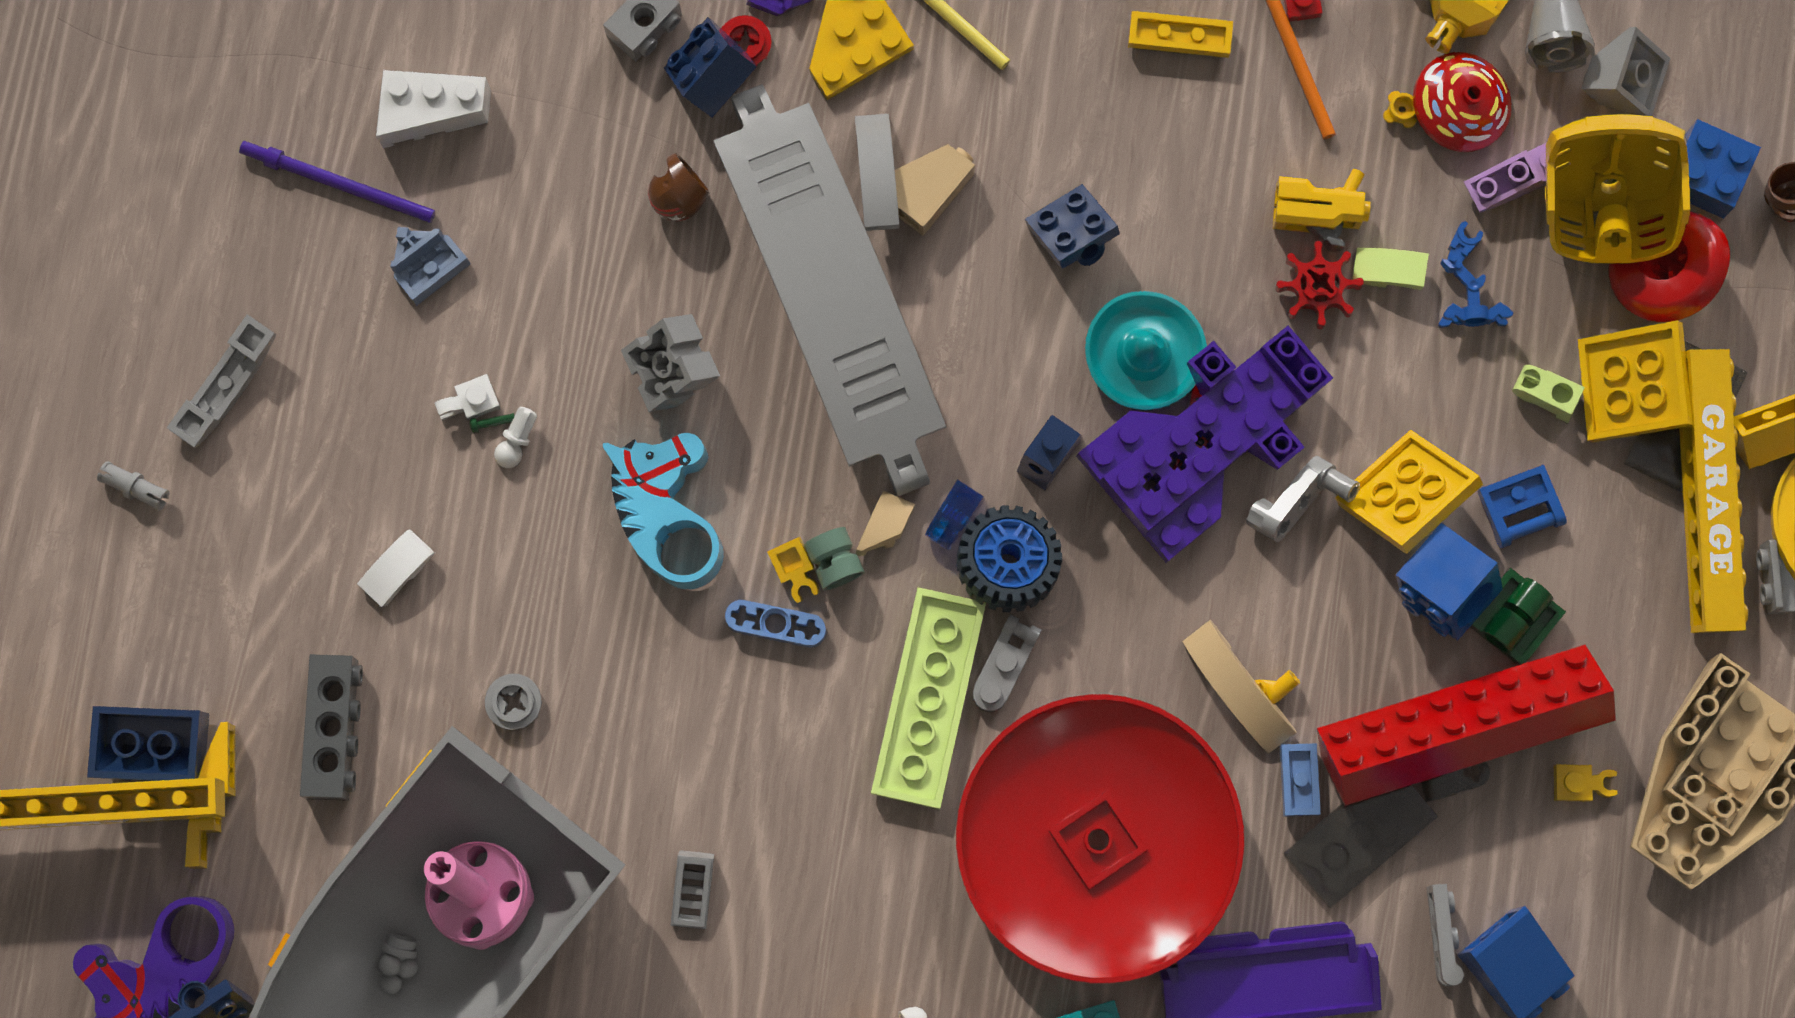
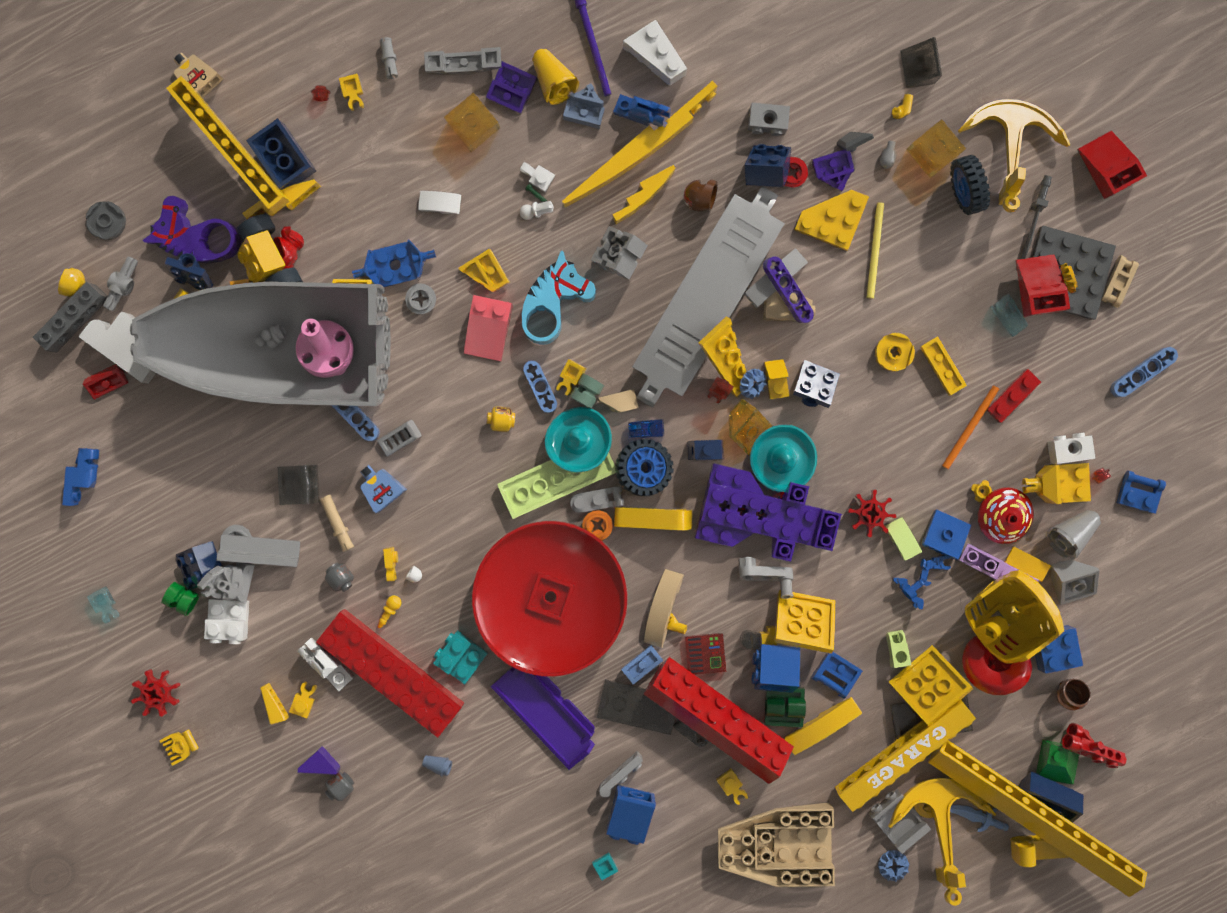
camera: 55 degrees right, 10 degrees up
dark grey brick [300,654,363,801] -> none
yellow piece [1272,169,1370,252] -> none
none -> yellow brick [237,214,303,283]
none -> red hair [273,226,304,270]
none -> clear red plate [311,85,331,102]
none -> medium blue beam [332,405,380,441]
none -> yellow plate [339,74,364,111]
none -> blue plate [352,239,436,288]
none -> medium blue torso [360,465,407,513]
none -> clear yellow brick [444,92,500,152]
none -> yellow wing [459,249,510,292]
none -> coral slope [464,295,513,361]
none -> dark purple slope [486,61,538,113]
none -> yellow head [486,406,515,432]
none -> yellow cone [532,49,579,105]
none -> teal hat [545,407,612,472]
none -> yellow slope [562,80,718,208]
none -> orange gear [582,510,613,540]
none -> blue plate [613,94,671,127]
none -> yellow slope [613,165,675,224]
none -> yellow beam [614,507,692,530]
none -> clear red tile [685,633,727,675]
none -> yellow wing [698,316,746,397]
none -> clear red plate [707,376,734,404]
none -> clear yellow slope [729,399,773,456]
none -> medium blue gear [740,369,767,399]
none -> clear smoke leg [740,626,777,649]
none -> dark purple beam [763,257,814,323]
none -> yellow slope [764,359,789,400]
none -> yellow slope [784,697,862,755]
none -> yellow plate [875,333,915,372]
none -> blue plate [922,509,971,560]
none -> yellow slope [1004,546,1051,582]

